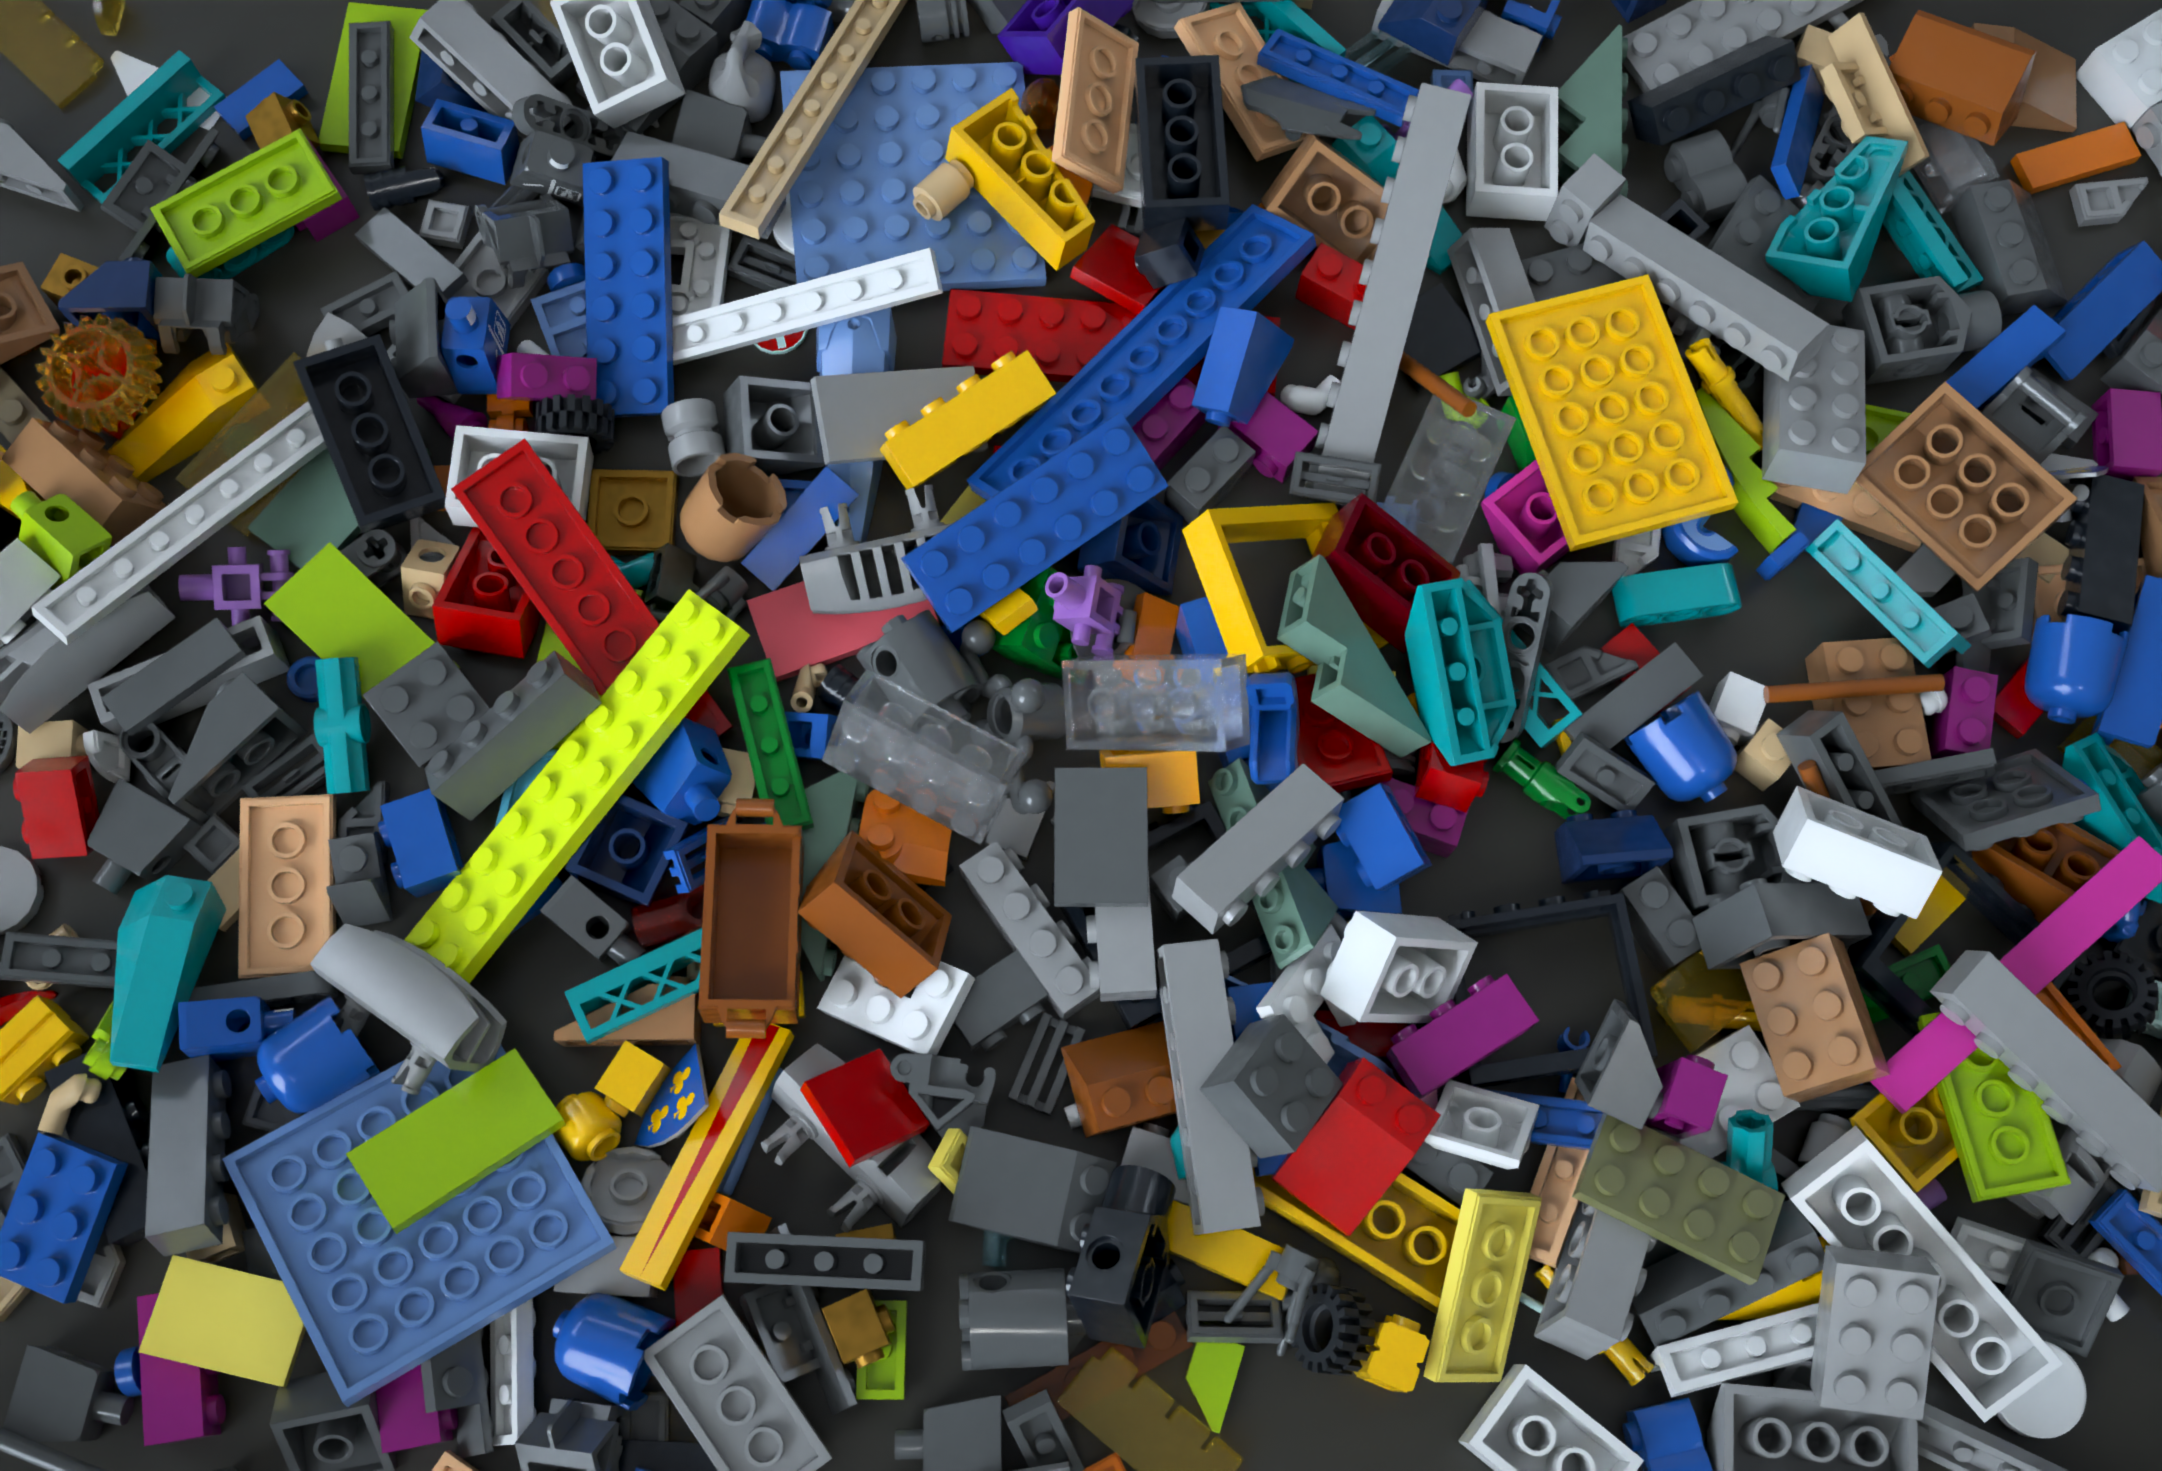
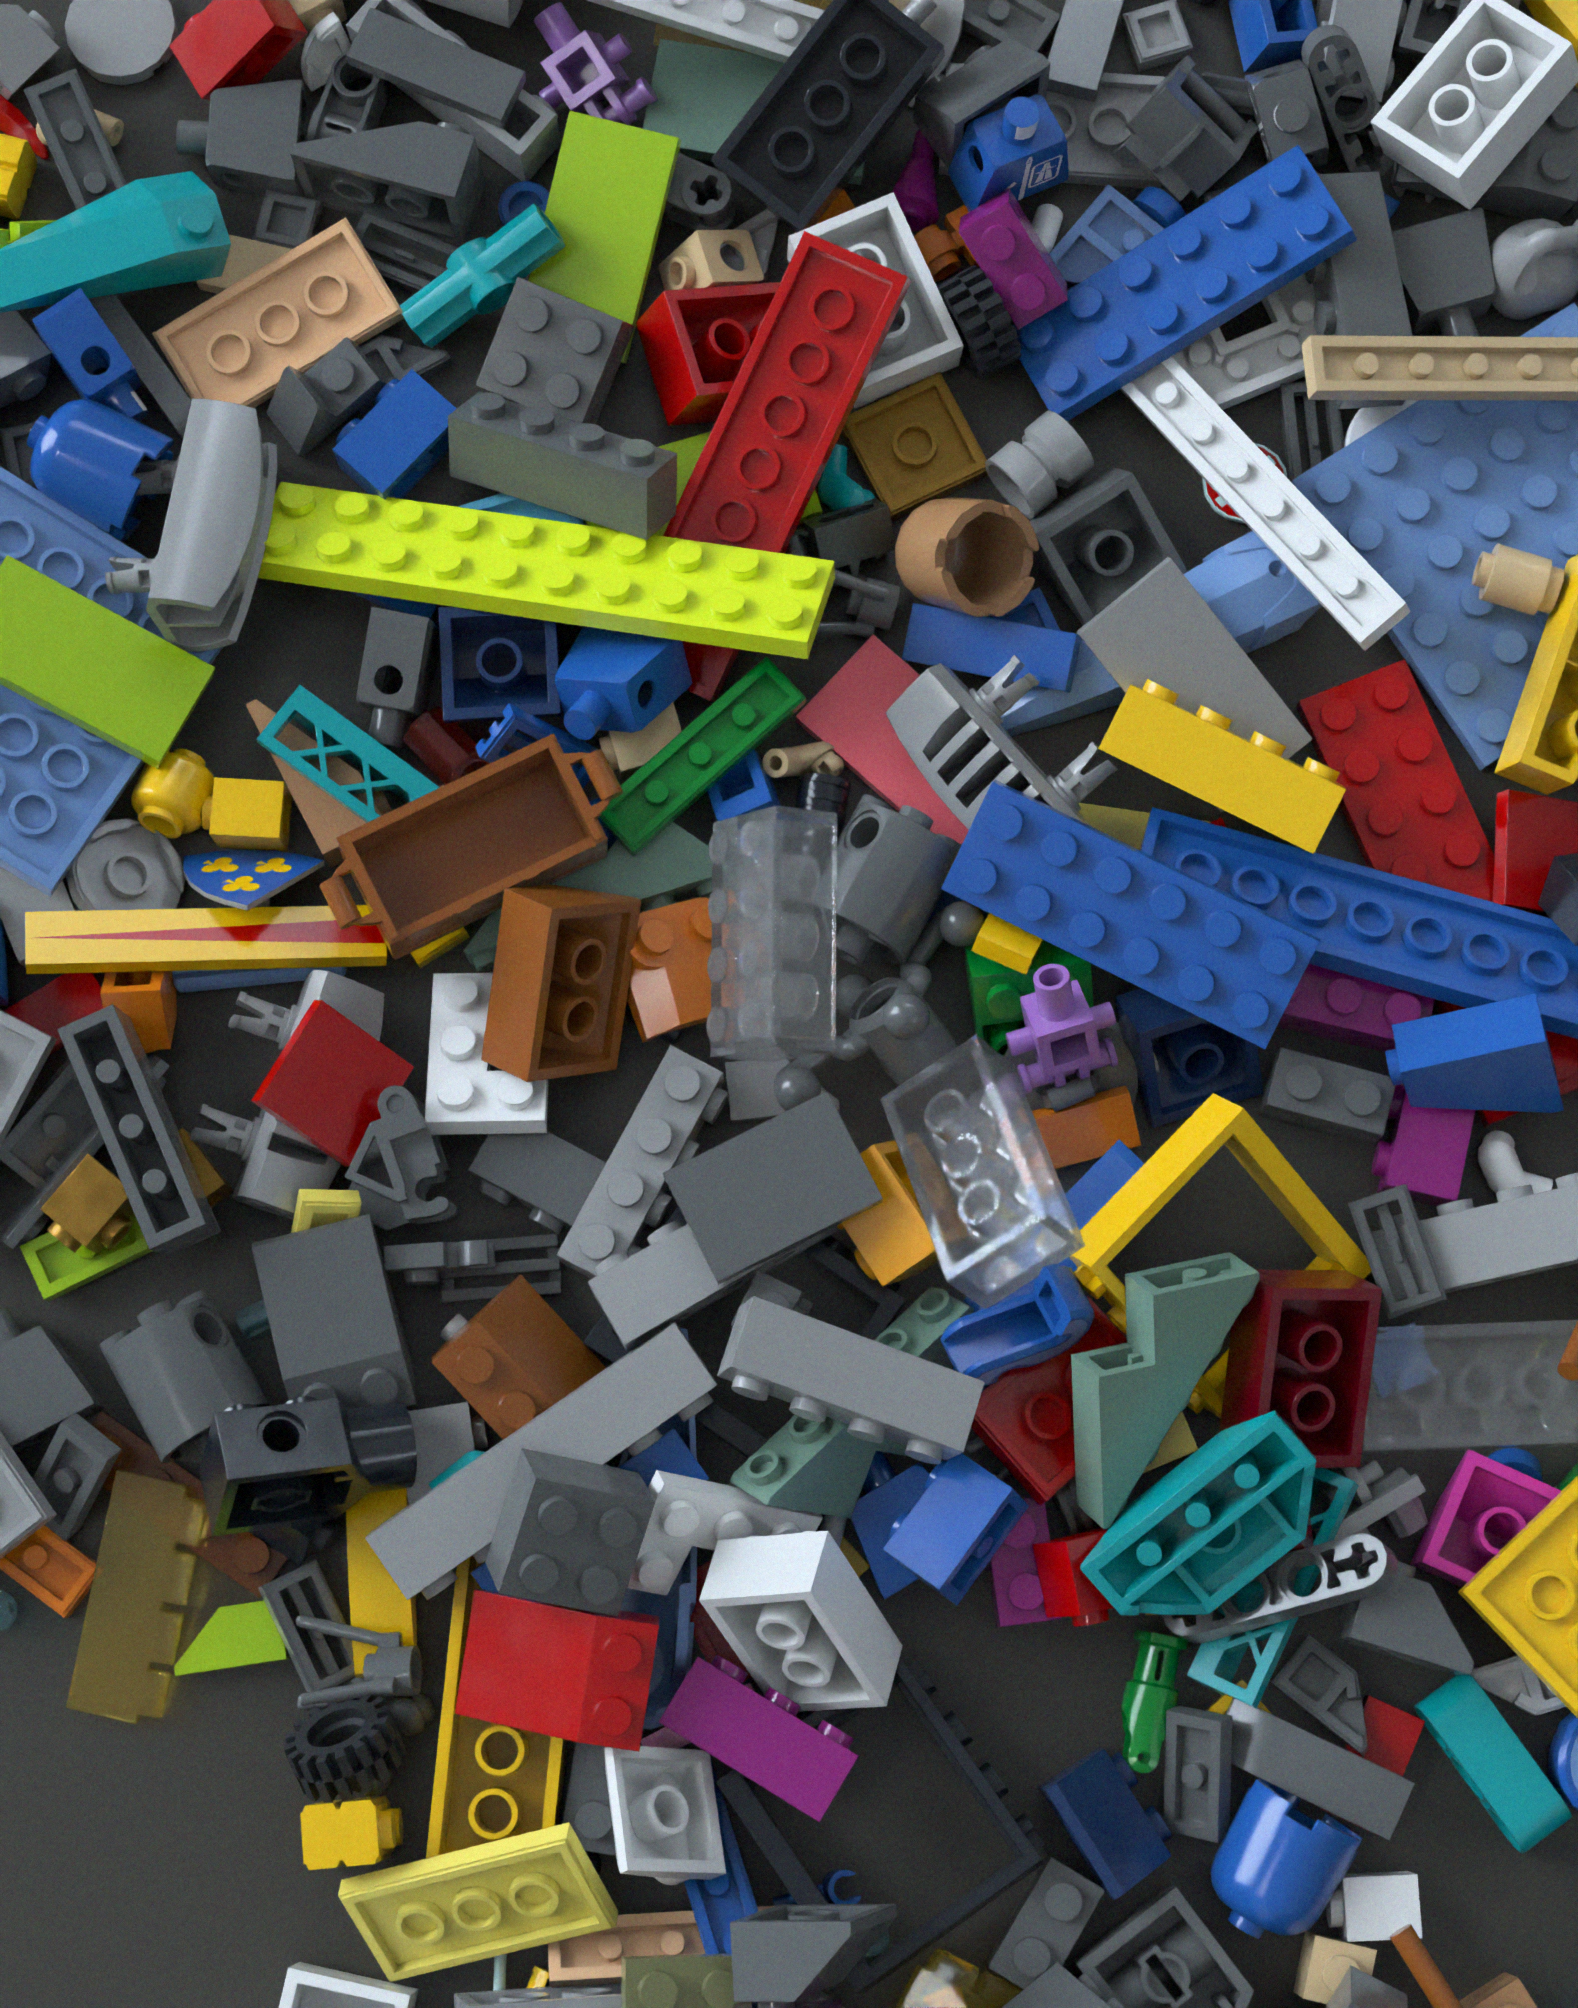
camera: 70 degrees right, 5 degrees up
none -> dark grey plate [384,1240,496,1285]

